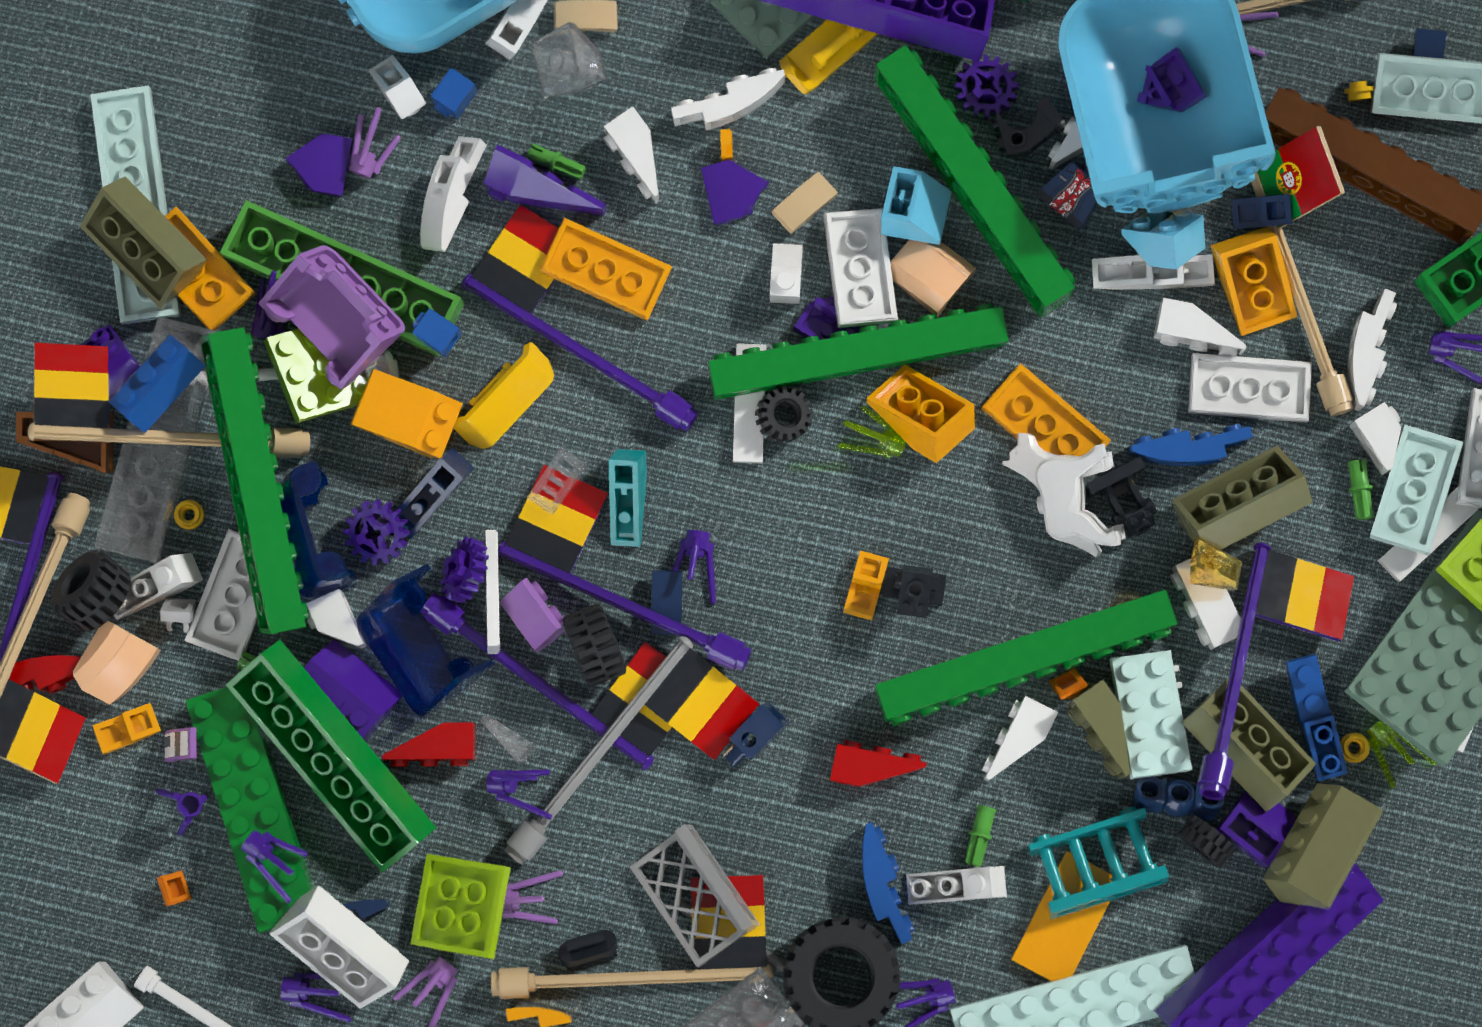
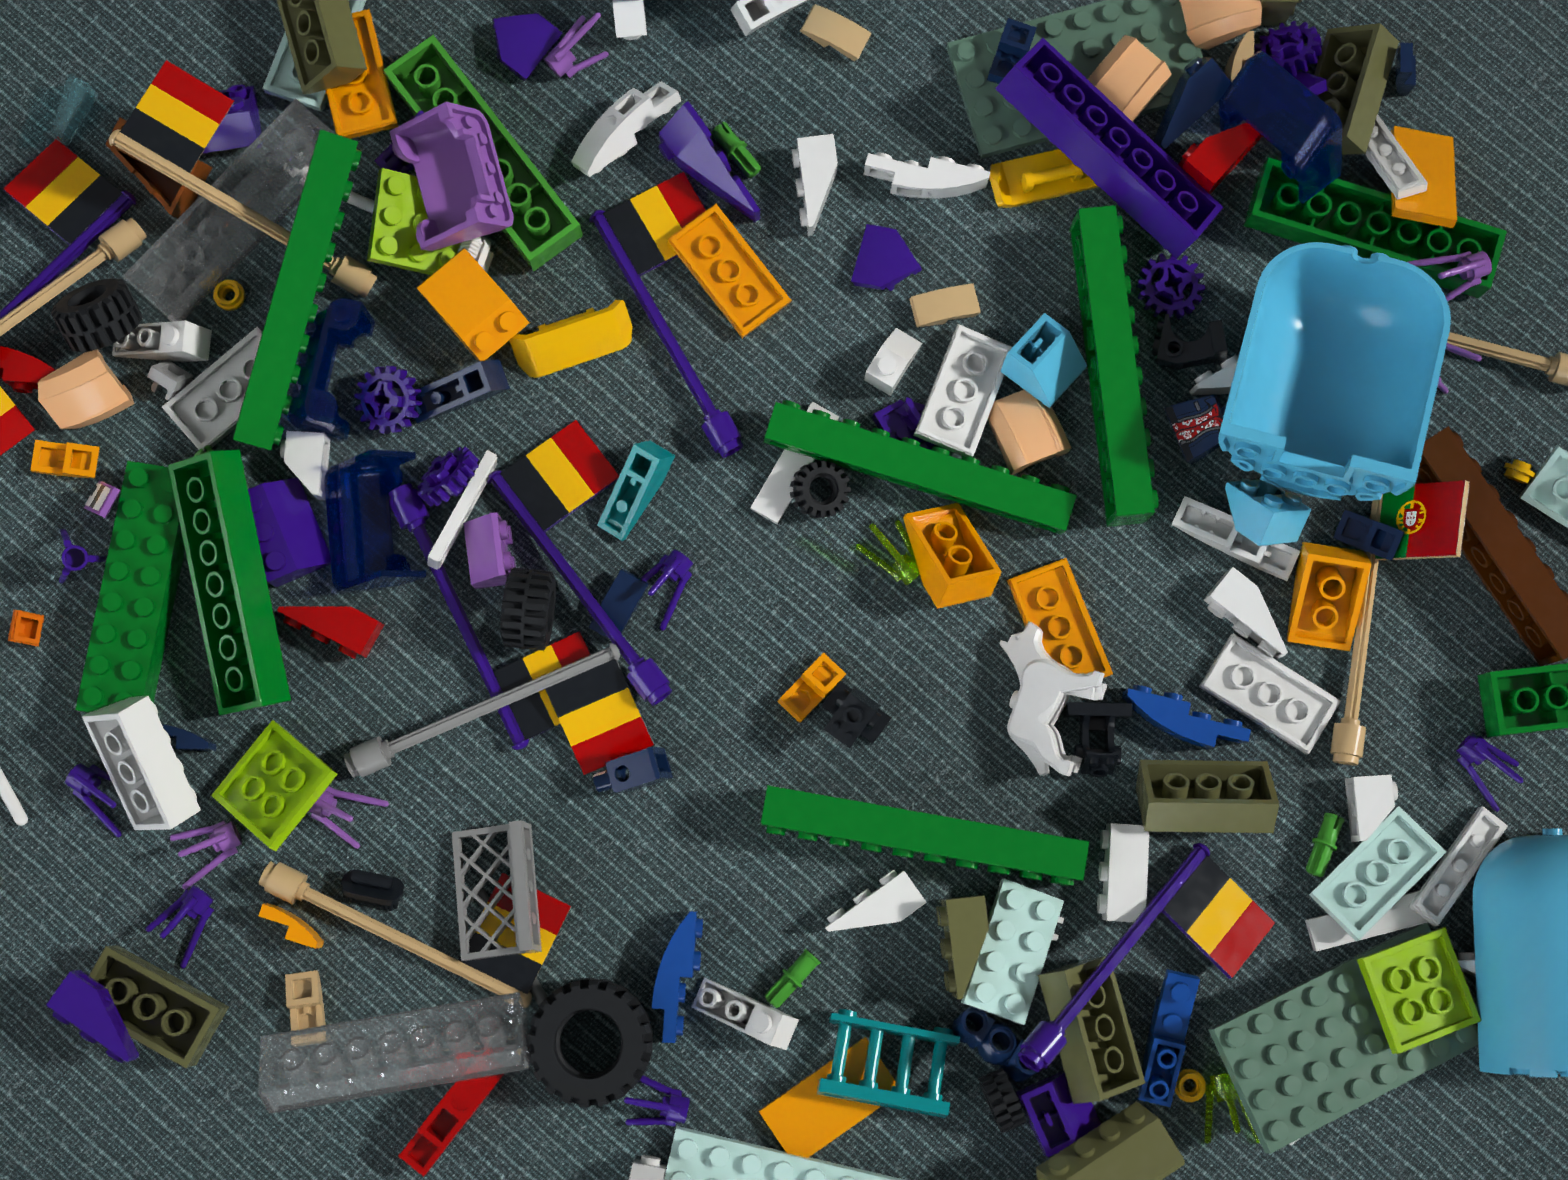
camera: 20 degrees right, 0 degrees up
blue slope [109,333,206,433] -> none
dark purple plant [241,830,308,903] -> none
blue brick [412,308,462,358] -> none
blue brick [431,68,478,120] -> none
clear slope [480,715,539,765] -> none
dark purple plant [486,769,552,820] -> none
clear slope [527,448,588,515] -> none
clear slope [531,22,607,99] -> none
light orange tile [720,129,733,162] -> none
red slope [830,740,927,787] -> none
orange slope [1048,668,1087,700] -> none
dark purple slope [1137,47,1207,112] -> none
clear yellow slope [1190,538,1242,590] -> none
white slope [1347,289,1397,411] -> none

